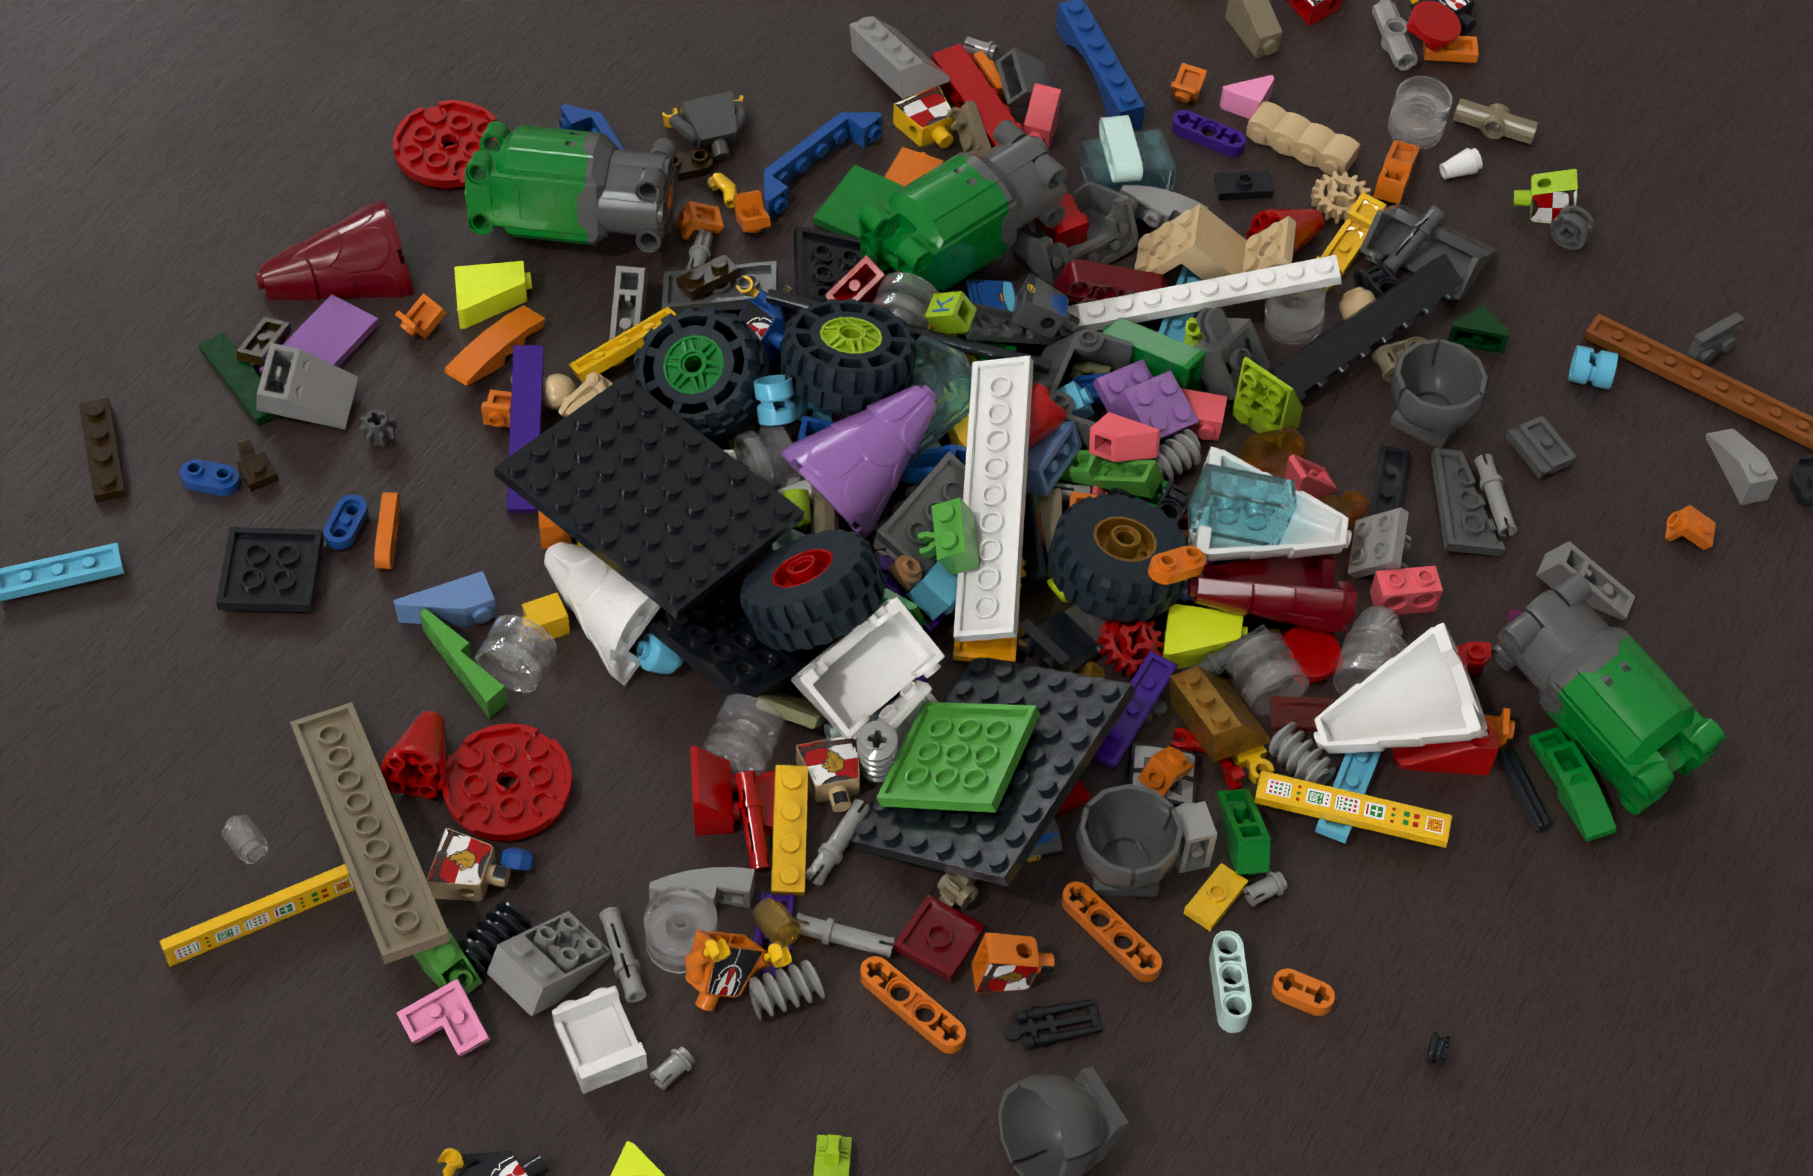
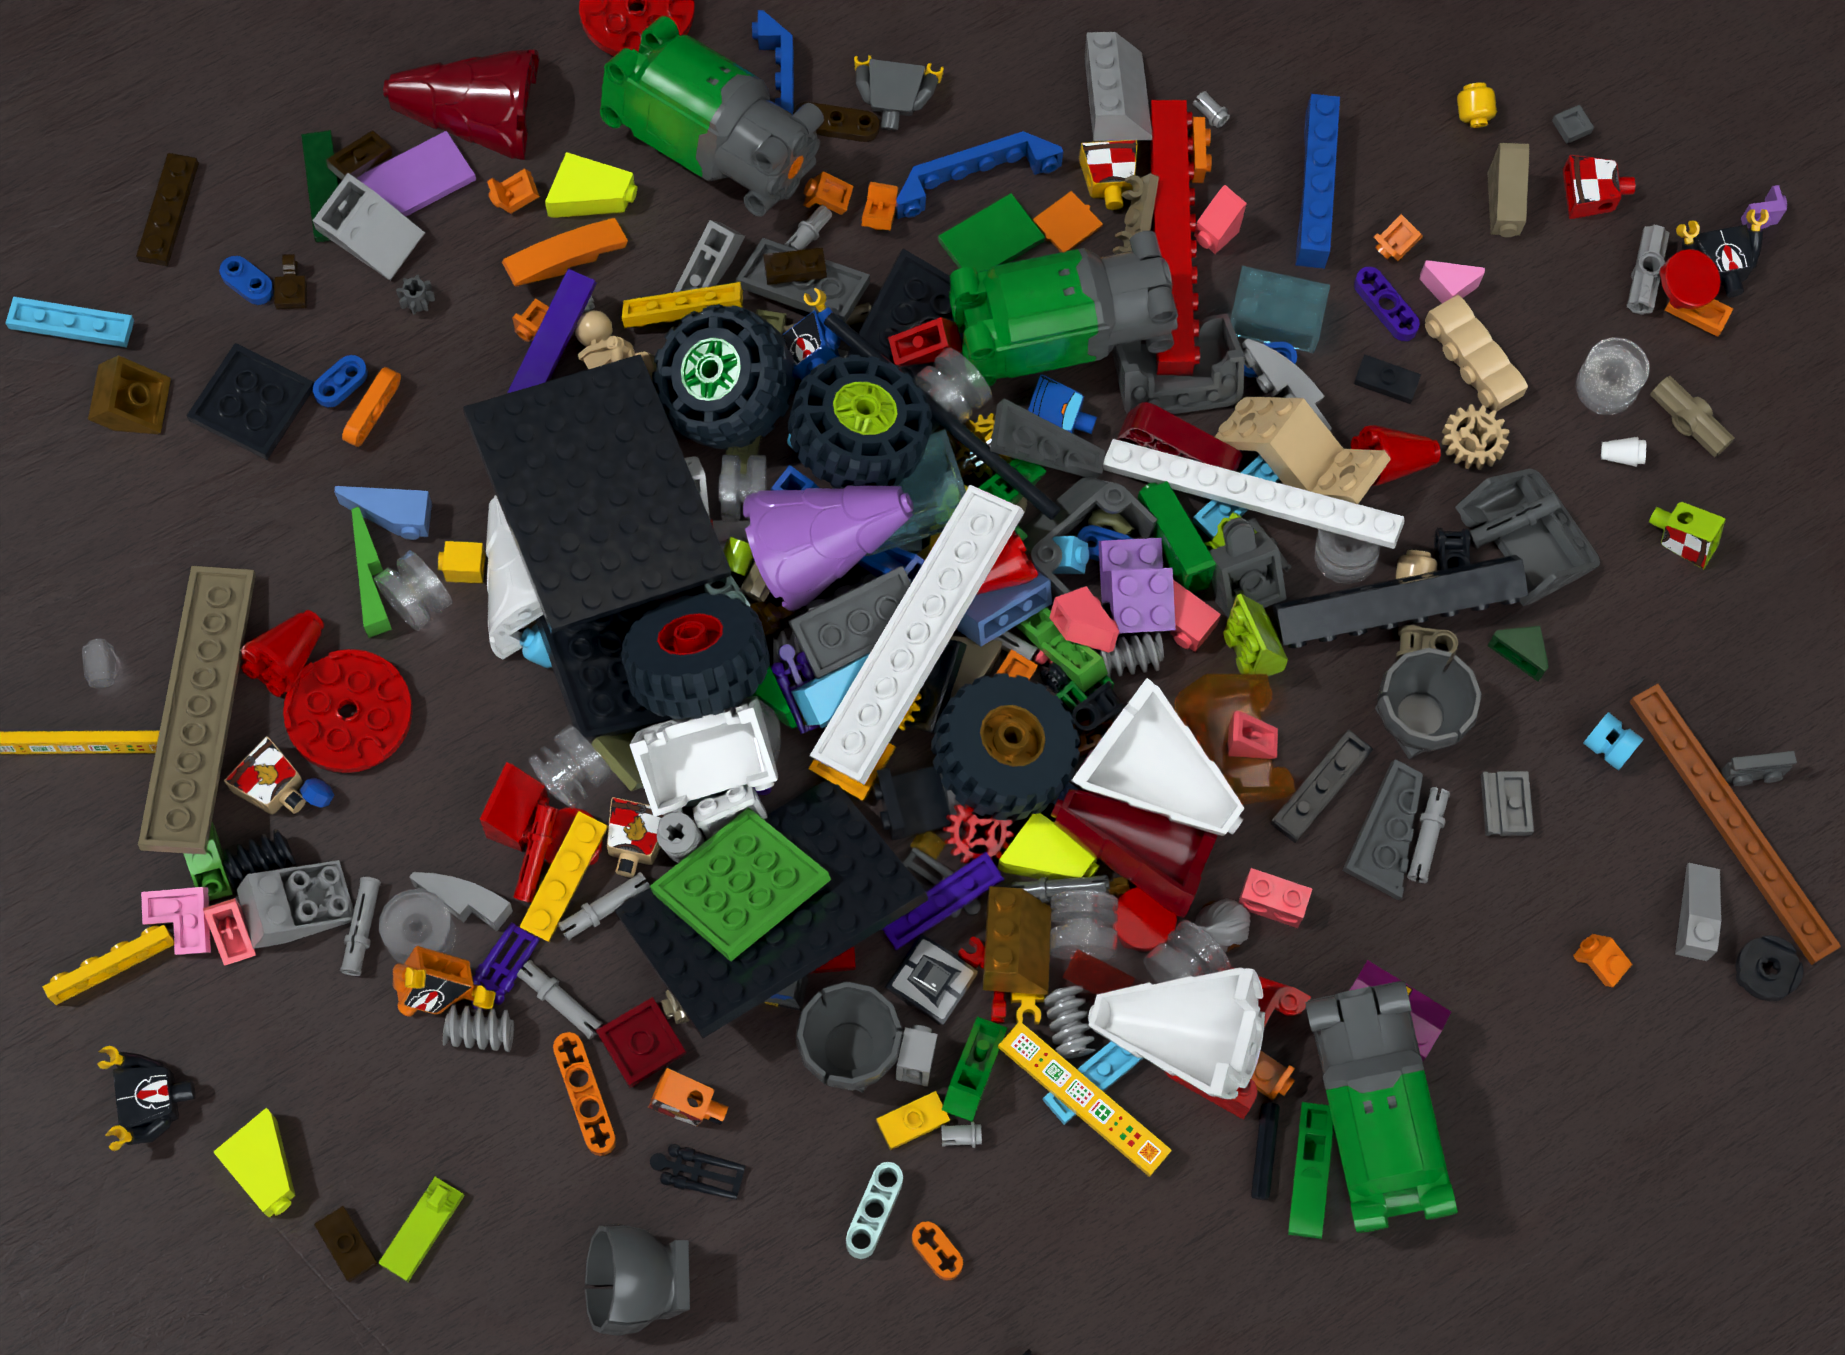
camera: 25 degrees right, 15 degrees up
white panel [552,986,647,1094] -> none
light grey pin [650,1046,695,1090] -> none
yellow arm [707,173,737,208] -> none
medium azure wheel [753,375,797,426] -> none
clear yellow brick [753,898,800,947] -> none
medium nougat plate [886,555,922,592] -> none
bright green brick [918,497,980,575] -> none
lime brick [924,291,977,334] -> none
dark grey torso [995,47,1056,108] -> none
dark grey torso [1011,273,1080,338] -> none
orange beam [1061,881,1162,982] -> none
light aqua beam [1099,115,1143,183] -> none
orange bracket [1138,746,1194,797] -> none
orange plate [1148,546,1206,585] -> none
clear light blue brick [1188,463,1297,546] -> none
yellow slope [1316,192,1387,293] -> none
light grey plate [1347,507,1411,579] -> none
orange slope [1373,140,1421,205] -> none
light grey slope [1536,541,1635,620] -> none
dark grey wheel [1550,205,1595,250] -> none
none -> yellow plate [42,925,174,1005]
none -> pearl gold slope [88,355,171,434]
none -> coral slope [203,898,256,966]

